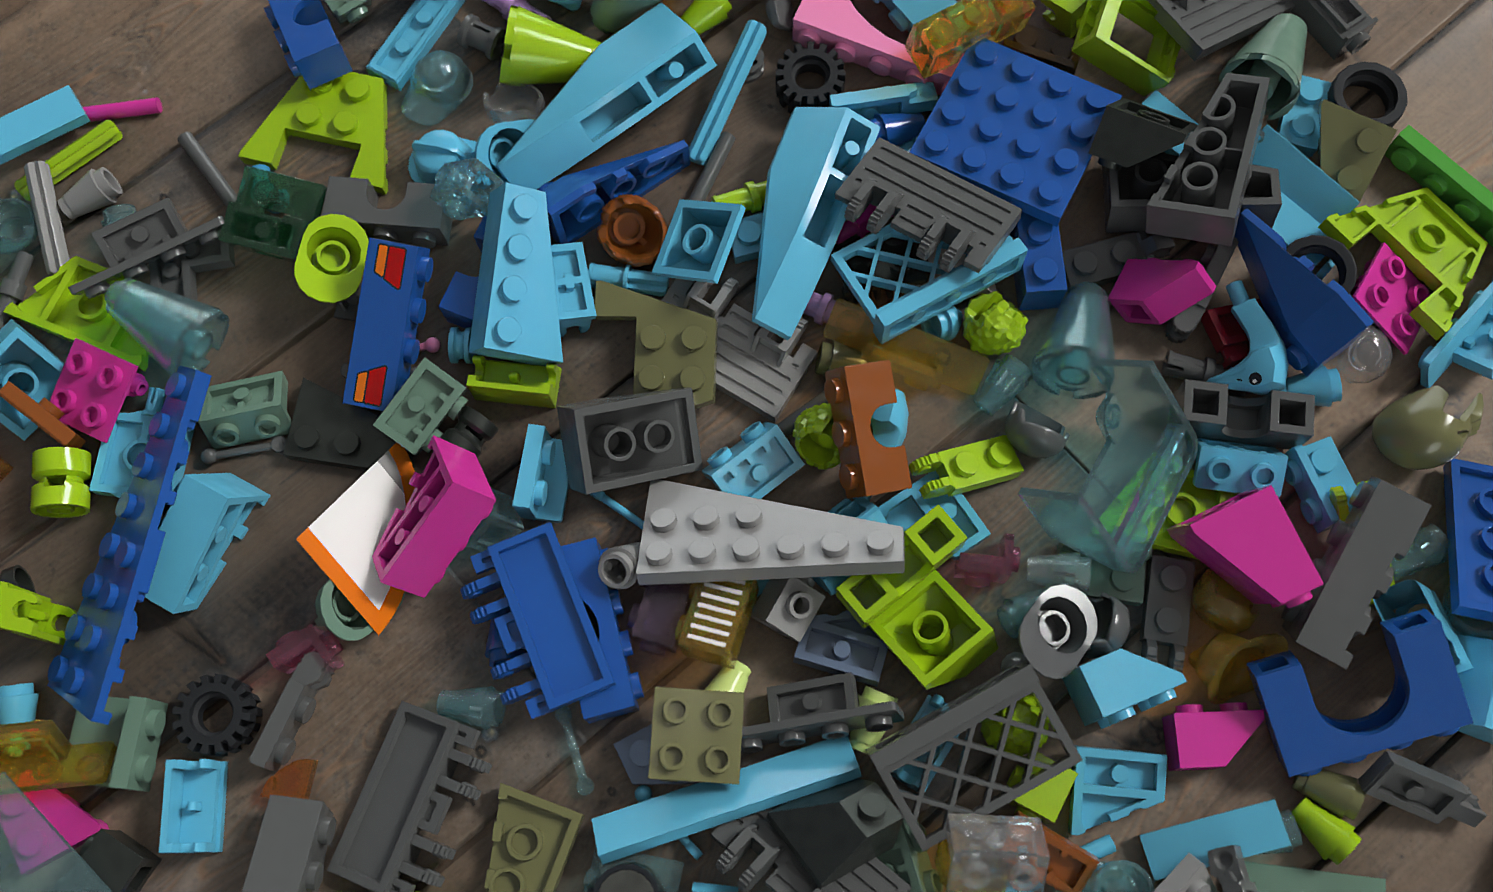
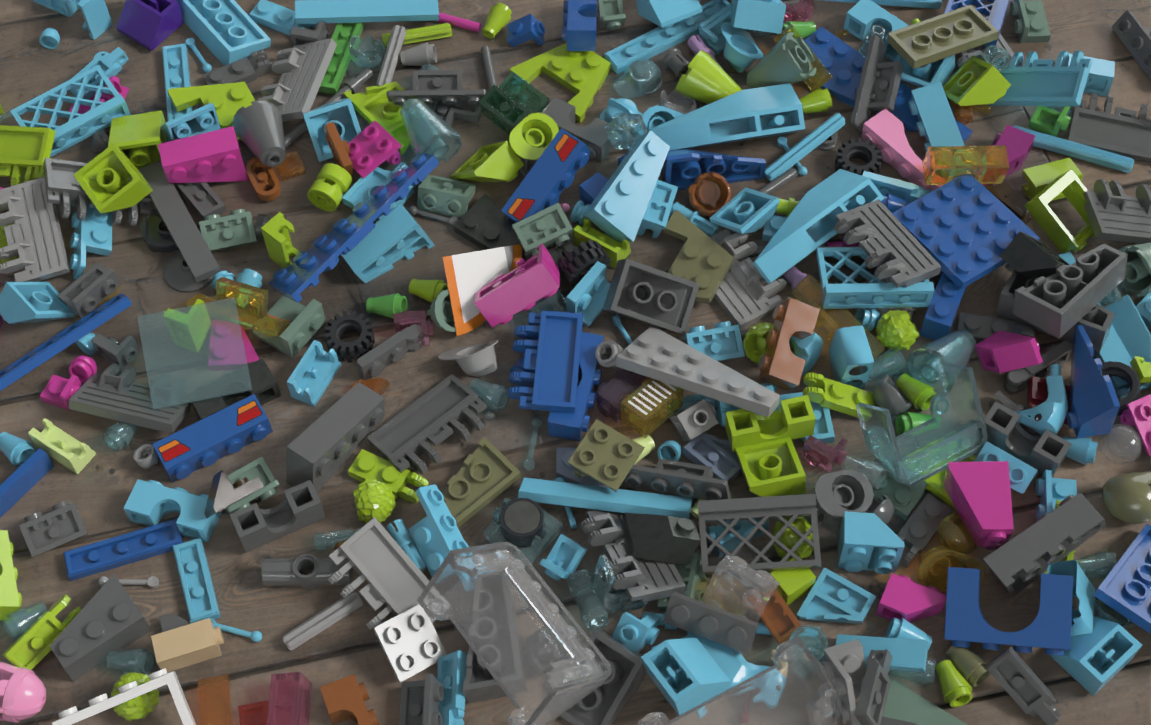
camera: 25 degrees right, 15 degrees down
none -> bright green cone [366,293,408,319]
none -> lime cone [409,279,448,303]
none -> light grey piece [438,339,498,377]
none -> lime slope [449,141,524,182]
none -> lime cone [482,3,512,39]
none -> blue bracket [507,14,545,48]
none -> black tyre [559,240,611,287]
none -> medium azure hinge [657,440,682,461]
none -> medium azure hinge [777,137,808,176]
none -> medium azure piece [829,325,874,389]
none -> medium azure cone [885,617,932,650]
none -> lime cone [896,373,937,411]
none -> bright green cone [896,412,940,439]

